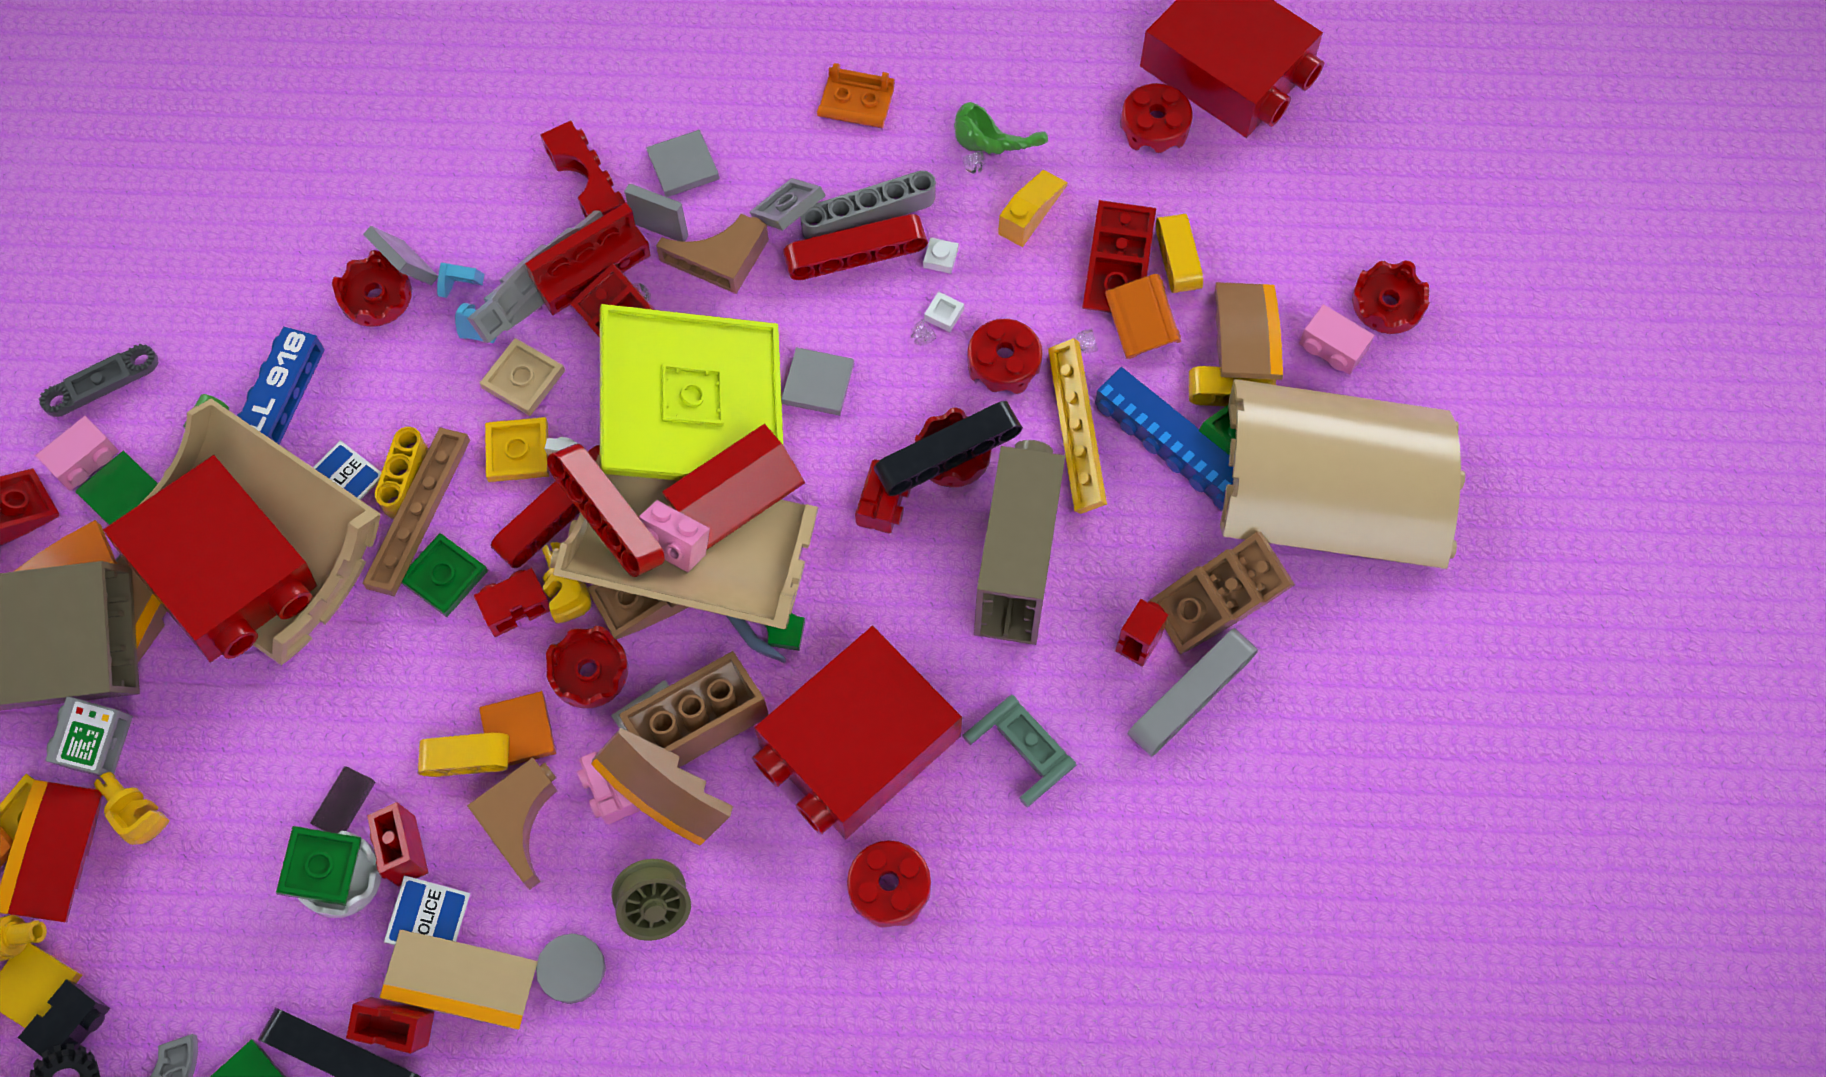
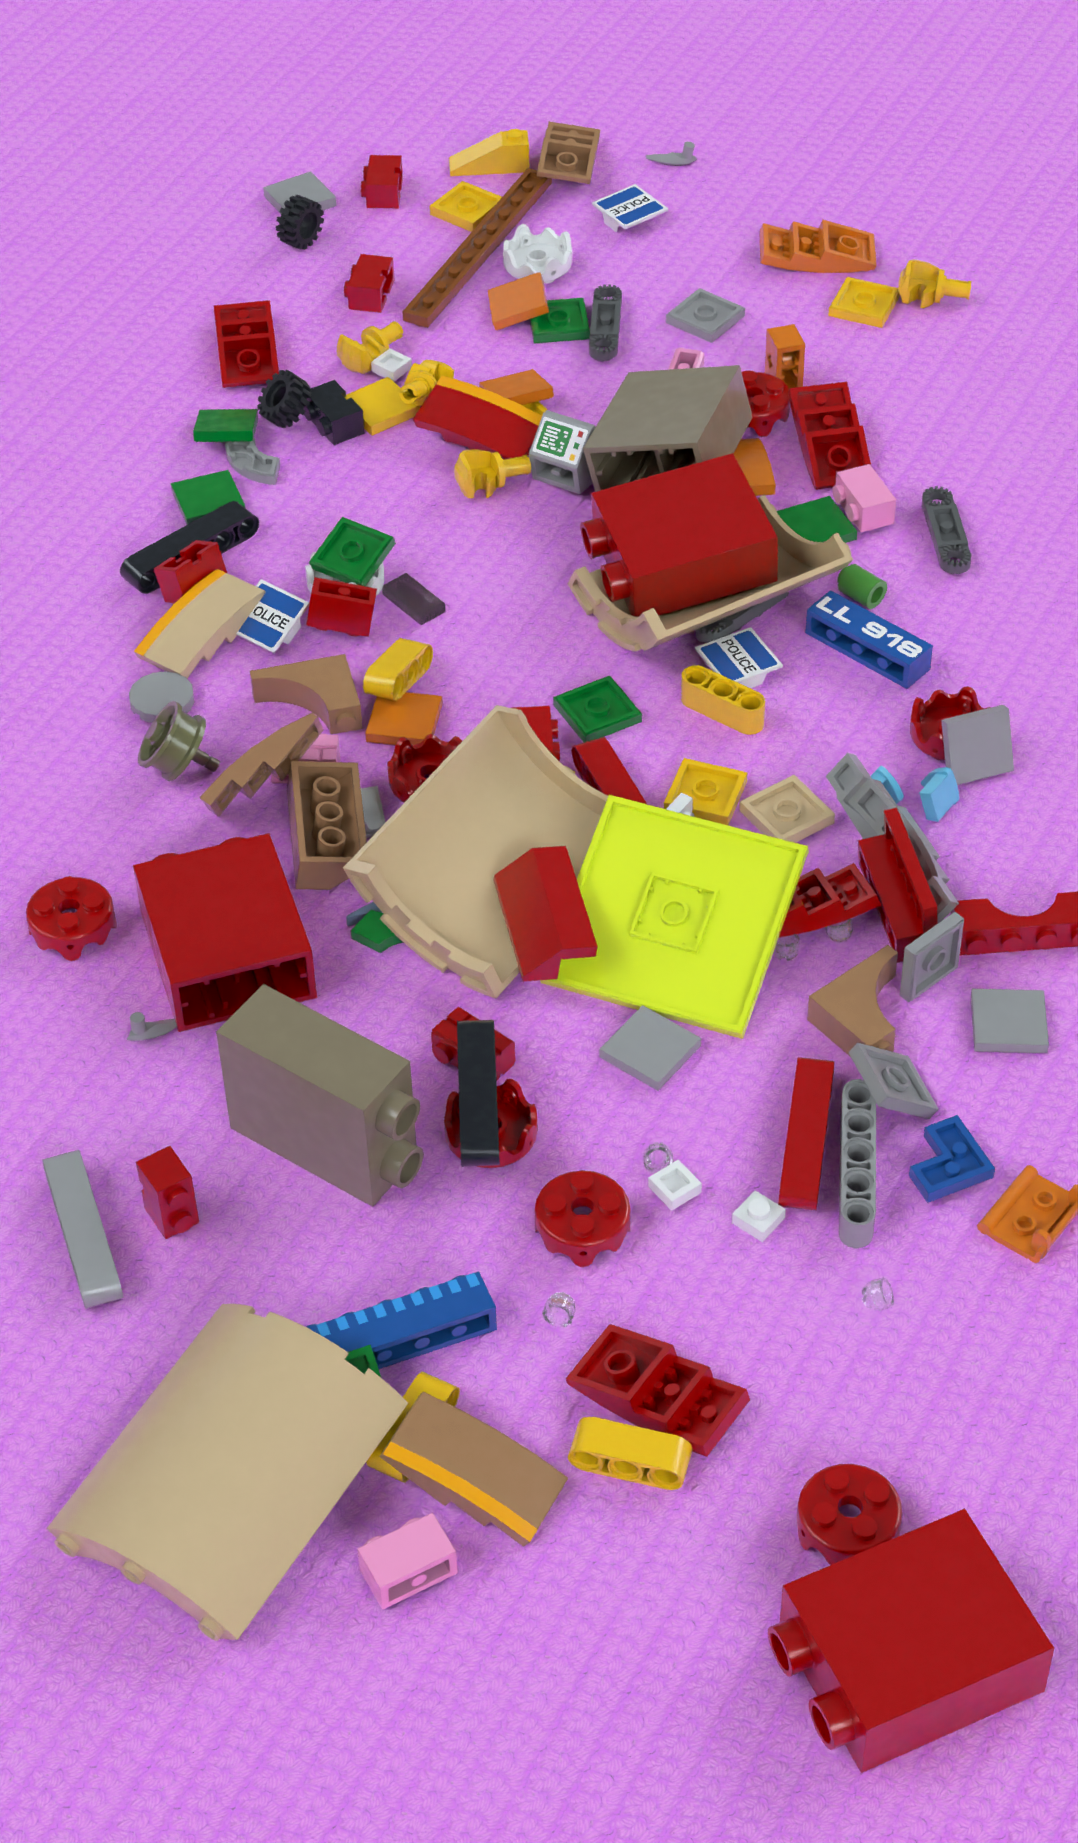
camera: 115 degrees right, 20 degrees down
medium nougat plate [362,427,470,597] -> none
beam [547,444,665,577] -> none
bright pink brick [639,500,710,572] -> none
bright green hair [954,102,1048,154] -> none
sand green plate [962,694,1077,808] -> none
yellow slope [998,170,1068,247] -> none
yellow plate [1048,338,1107,514] -> none
orange piece [1105,274,1181,359] -> none
medium nougat slope [1148,532,1295,654] -> none
red plate [1352,260,1430,334] -> none
none -> light grey bar [127,1012,177,1041]
none -> blue plate [909,1115,995,1203]

